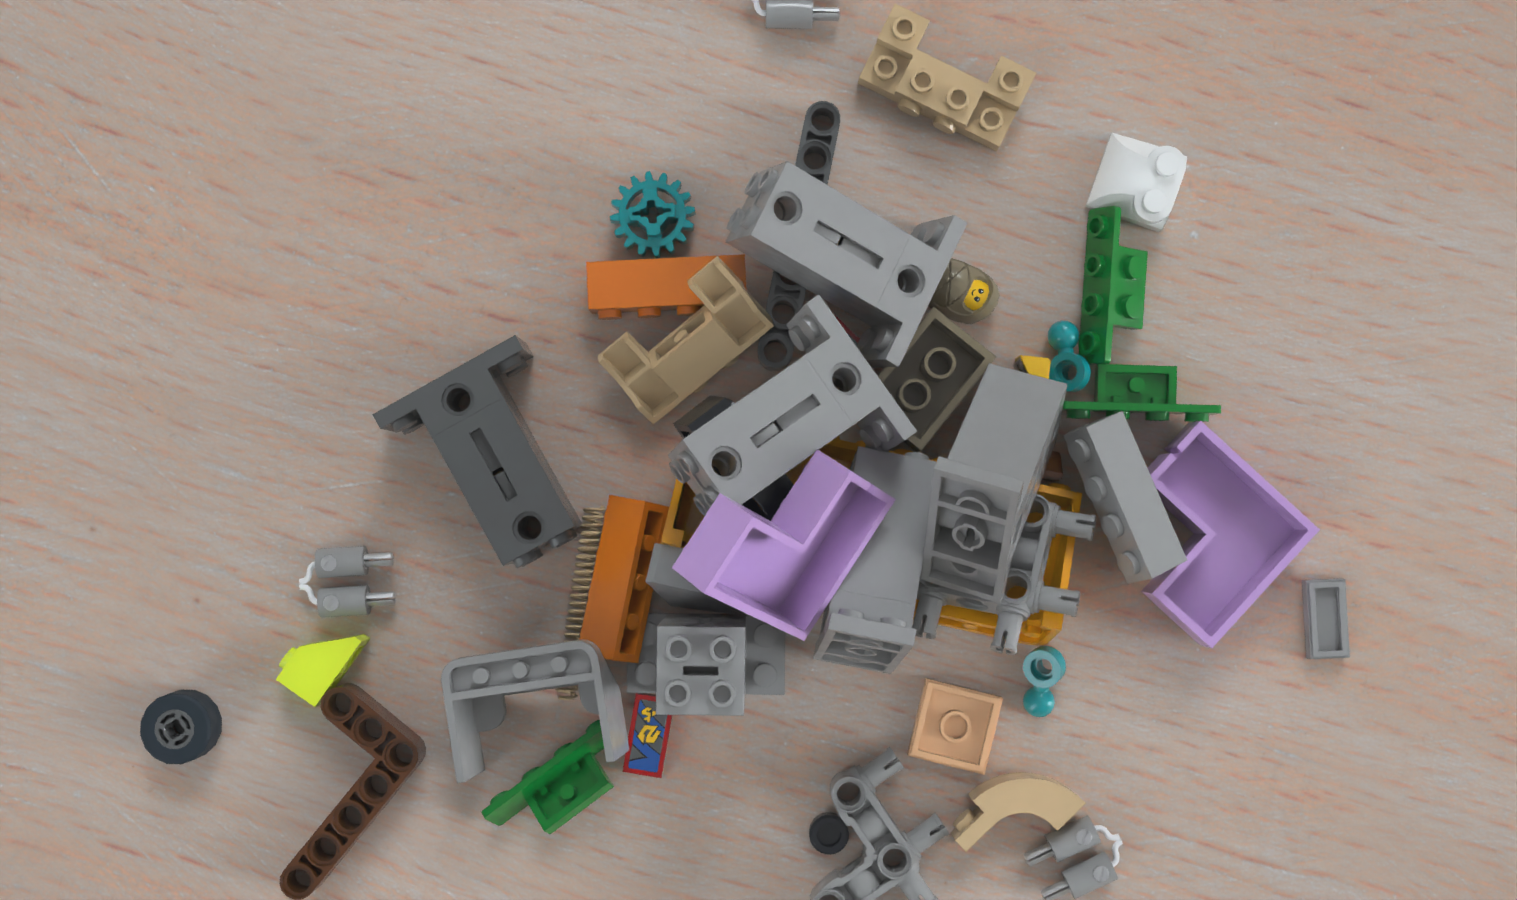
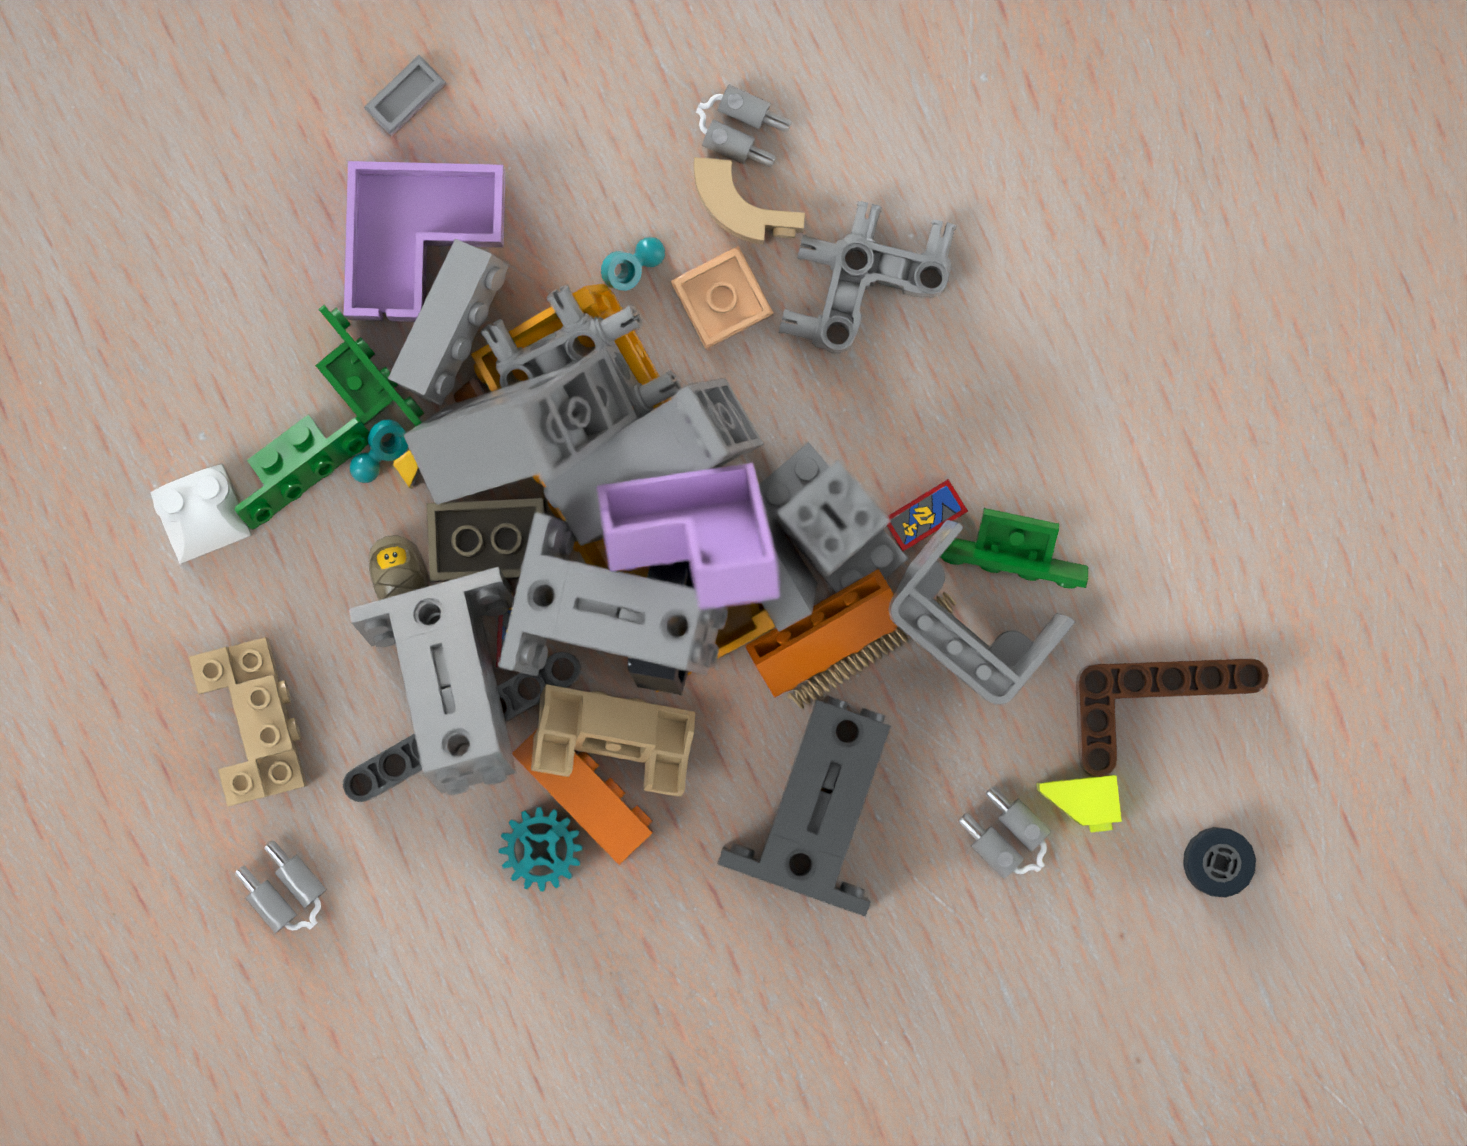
camera: 125 degrees left, 0 degrees up
black tile [809,812,849,855] -> none

